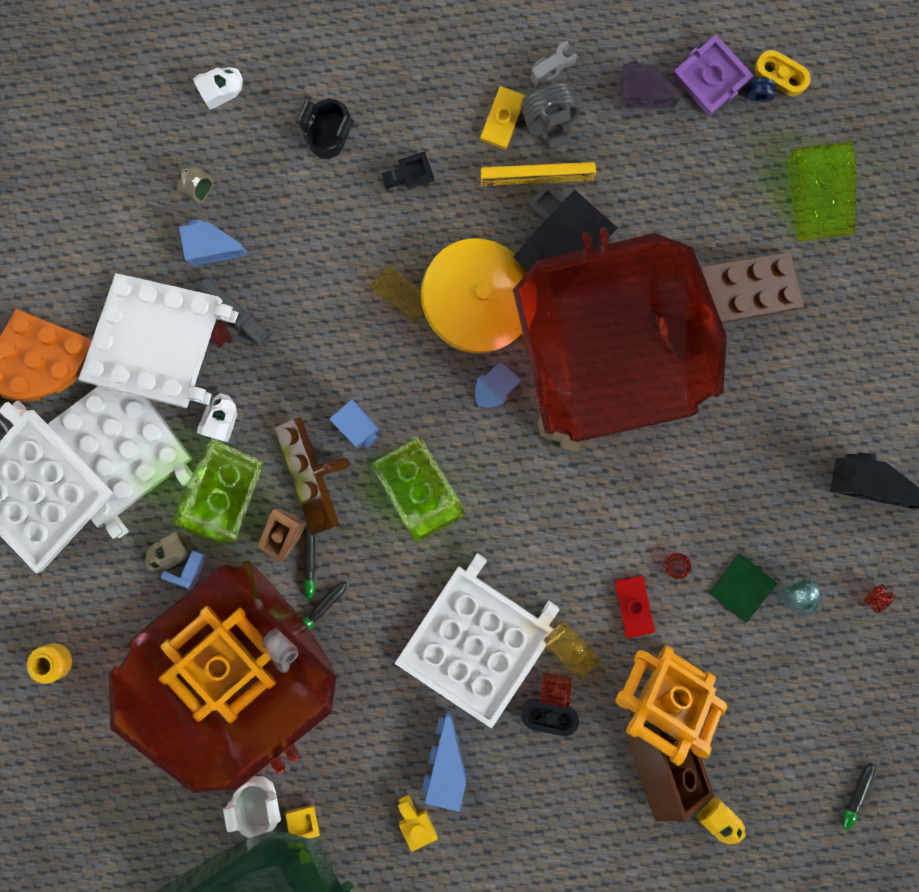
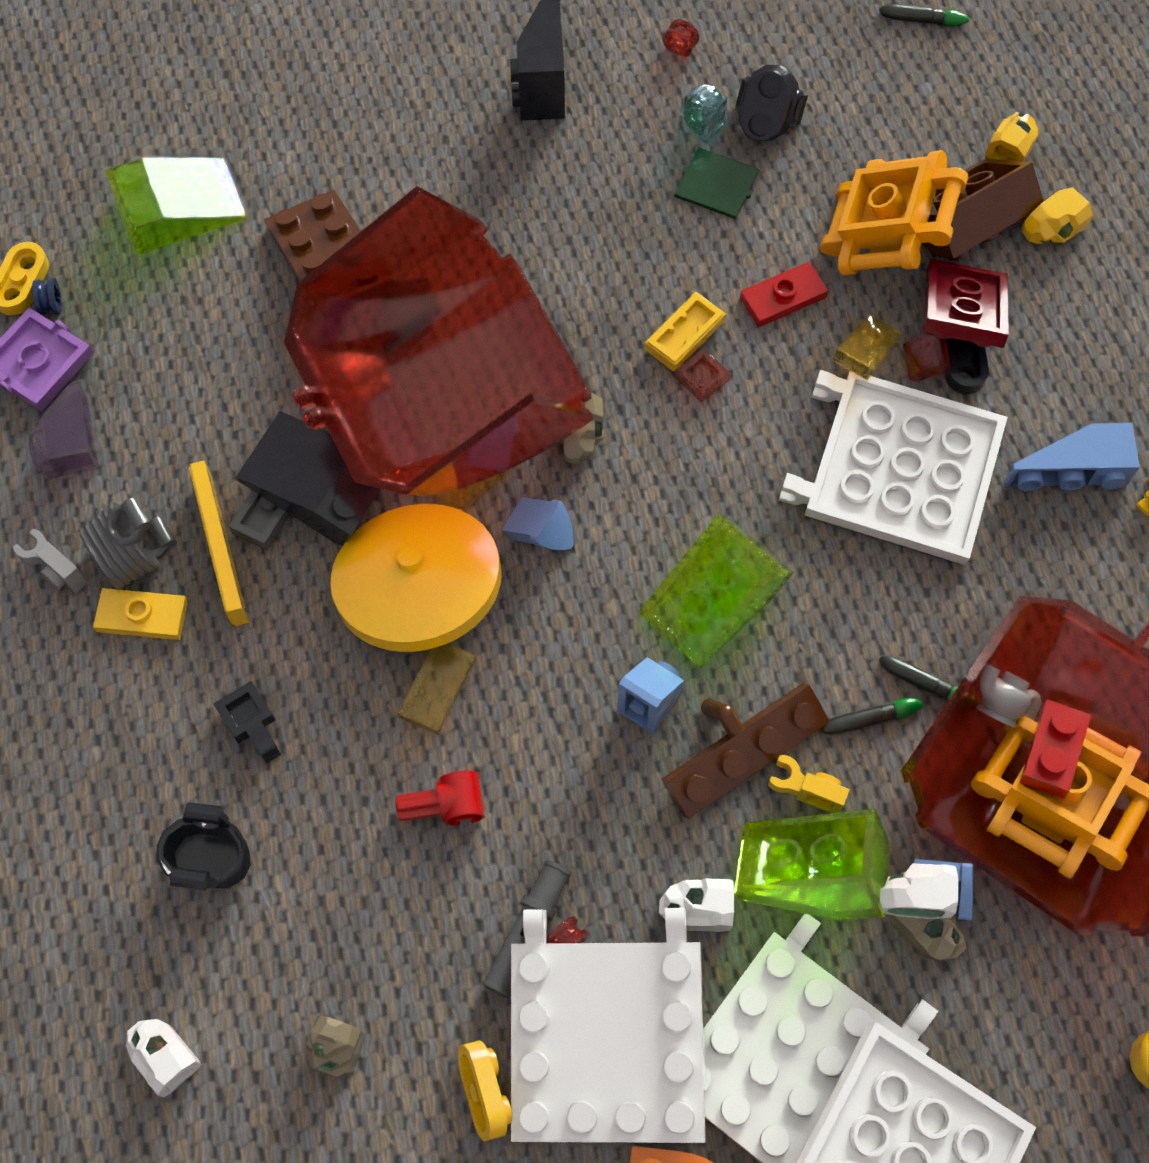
camera: 110 degrees left, 20 degrees down
medium blue slope [179,220,247,266] -> none
medium nougat slope [257,508,306,562] -> none
clear red bush [663,552,691,579] -> none
none -> red axle [395,770,485,826]
none -> yellow plate [458,1040,512,1141]
none -> yellow plate [644,292,726,372]
none -> clear red tile [674,348,731,402]
none -> black piece [735,65,808,141]
none -> yellow plate [768,755,850,816]
none -> white rock [878,863,958,919]
none -> dark red plate [923,258,1009,348]
none -> red plate [1019,699,1091,799]
none -> yellow rock [1022,187,1093,244]

